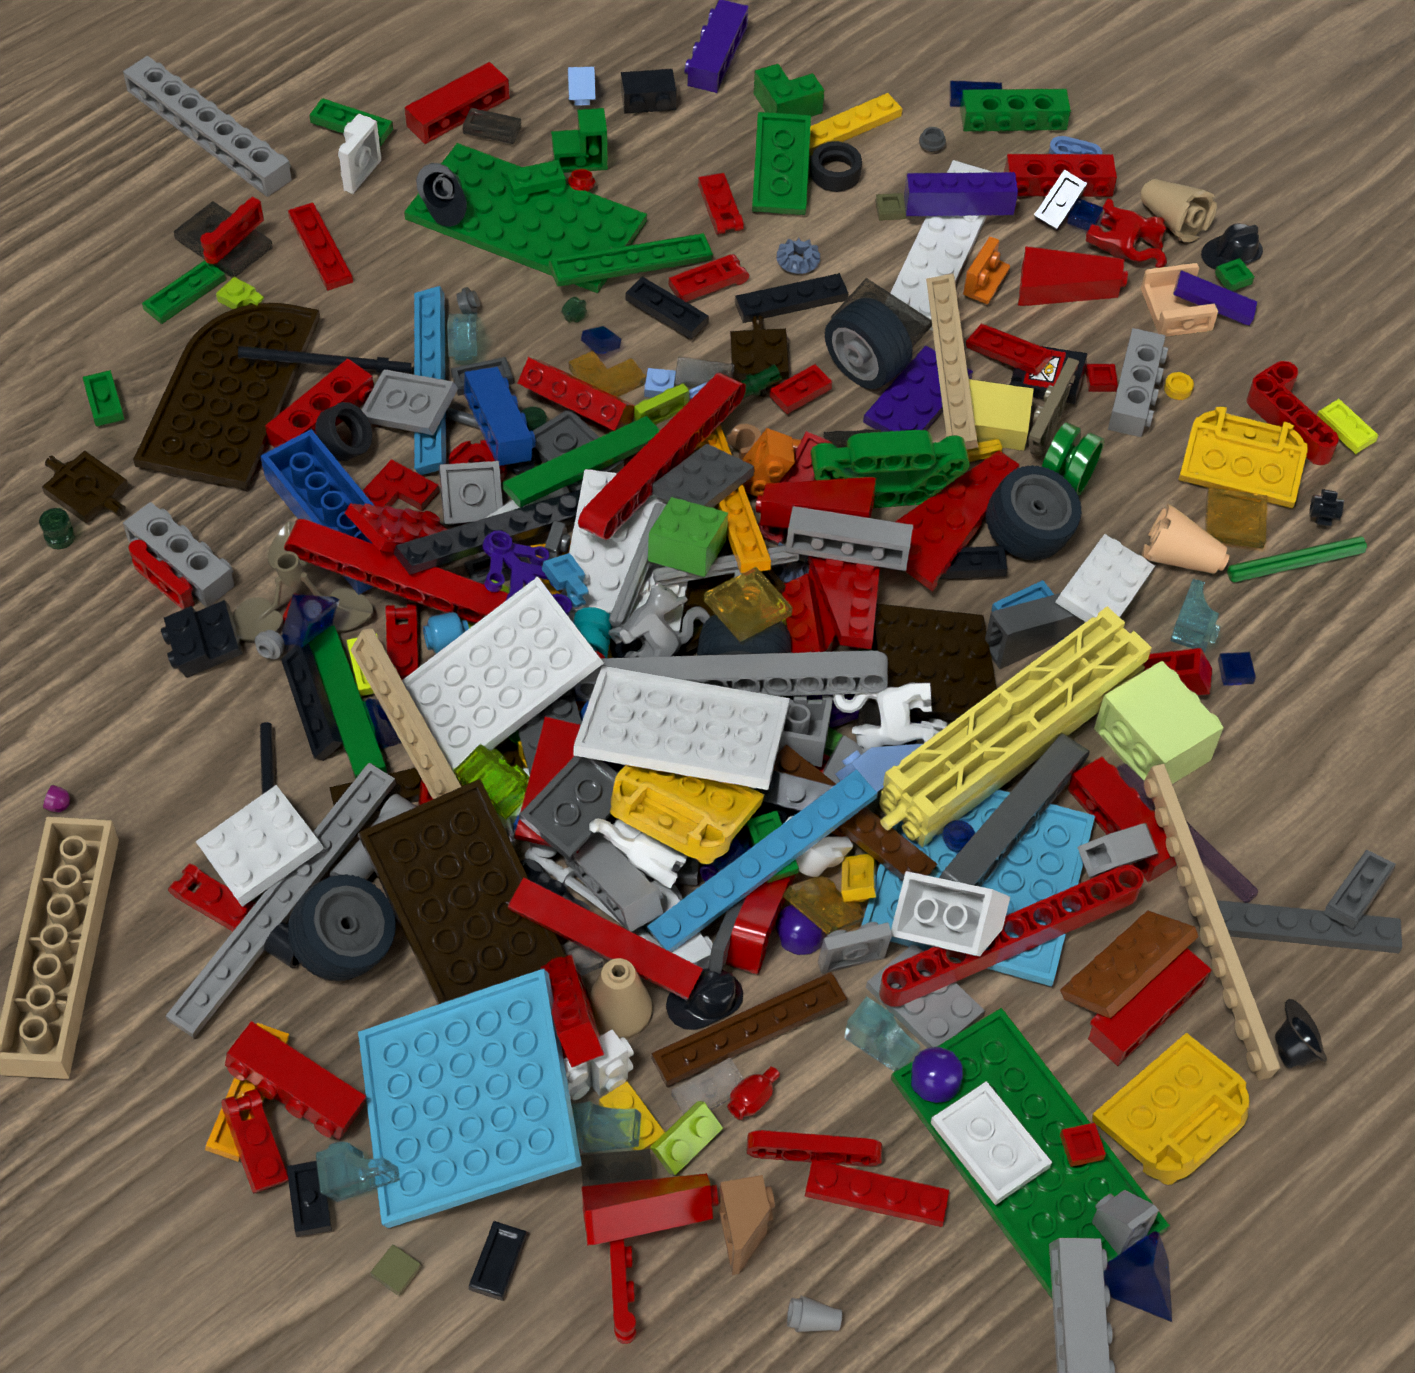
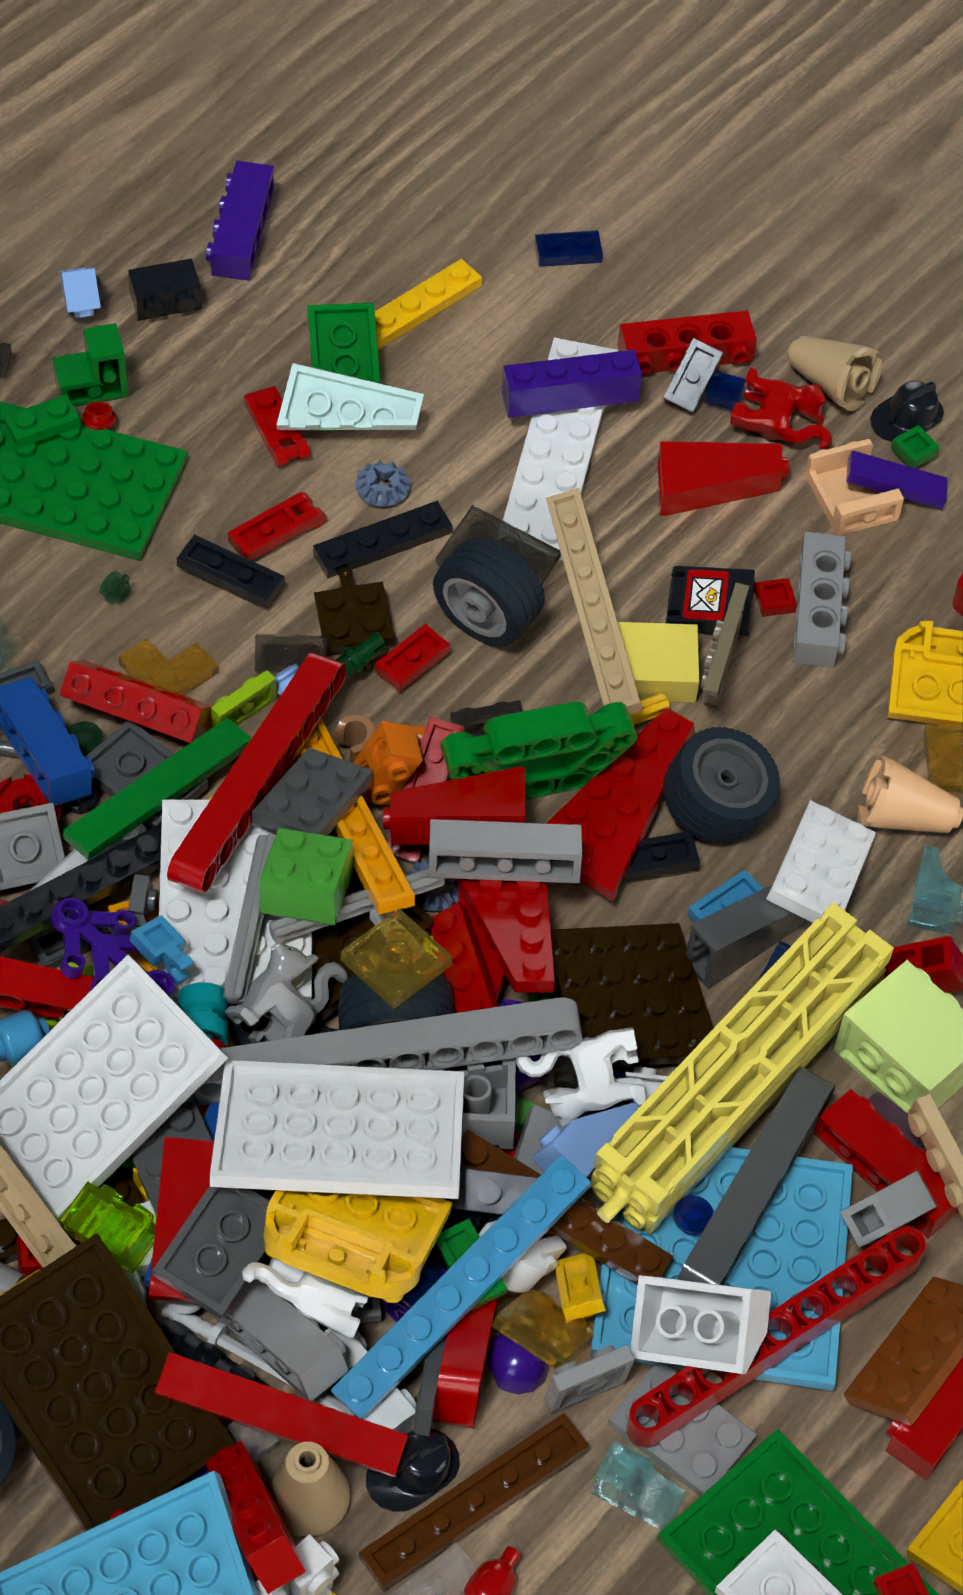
camera: 10 degrees left, 0 degrees up
green tile [548,233,713,287] -> none
clear blue plate [581,326,622,354] -> none
light blue plate [644,368,676,398] -> none
green brick [753,64,825,117] -> none
black tyre [810,141,862,192] -> none
dark purple plate [863,345,973,432] -> none
olive tile [875,193,906,221] -> none
dark purple hair [911,1047,963,1103] -> none
dark grey plate [919,127,946,152] -> none
green brick [960,89,1071,131] -> none
orange bracket [963,236,1010,304] -> none
red tile [966,323,1052,376] -> none
green wheel [1042,422,1105,496] -> none
medium blue plate [1049,136,1102,154] -> none
yellow tile [1164,372,1194,400] -> none
none -> light aqua wing [277,363,424,430]

